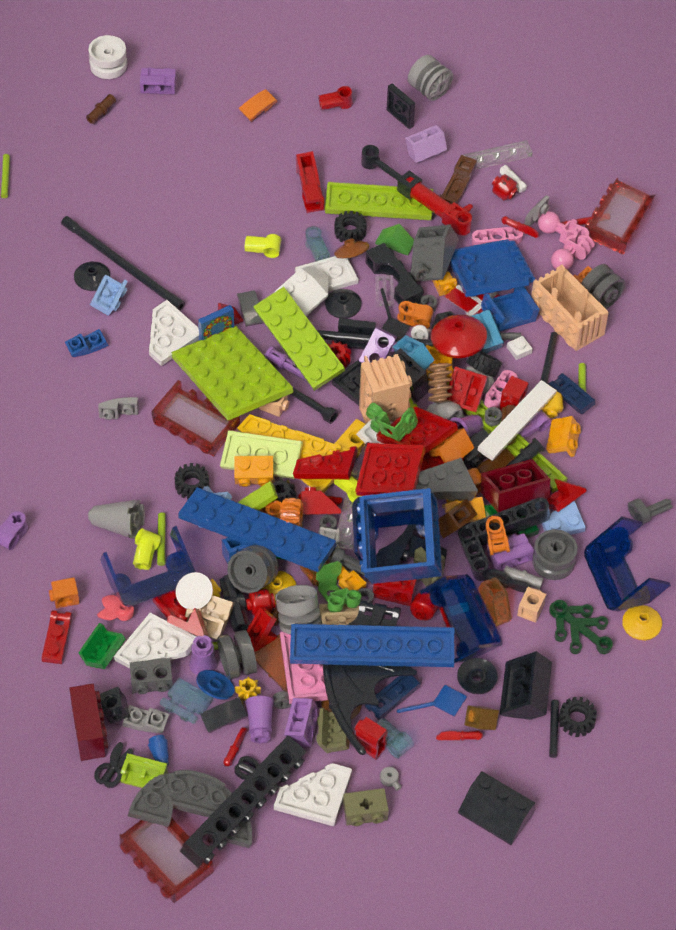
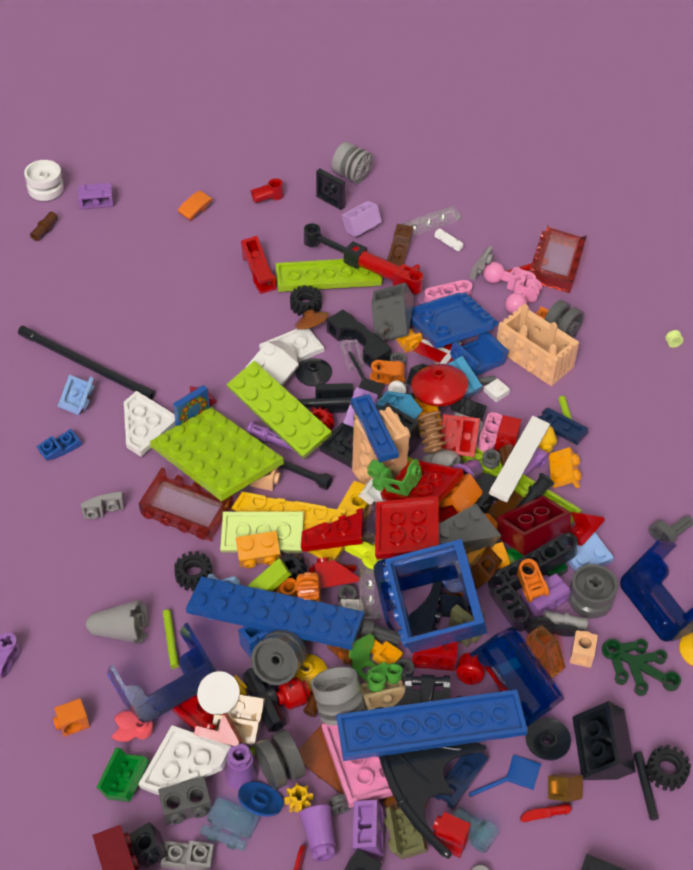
camera: 10 degrees left, 5 degrees down
red plate [41,610,72,664] -> none
black dish [74,261,110,291] -> none
neon yellow piece [133,528,161,570] -> none
black slope [200,697,248,733] -> none
dark grey slope [237,290,264,327] -> none
neon yellow piece [245,234,282,258] -> none
red slope [247,607,277,652] -> none
clear light blue piece [305,226,330,262] -> none
bright green slope [375,224,414,256] -> none
red head [491,174,518,201] -> none
red piece [501,216,539,238] -> none
black bar [540,332,558,384] -> none
none -> blue tile [350,394,399,463]

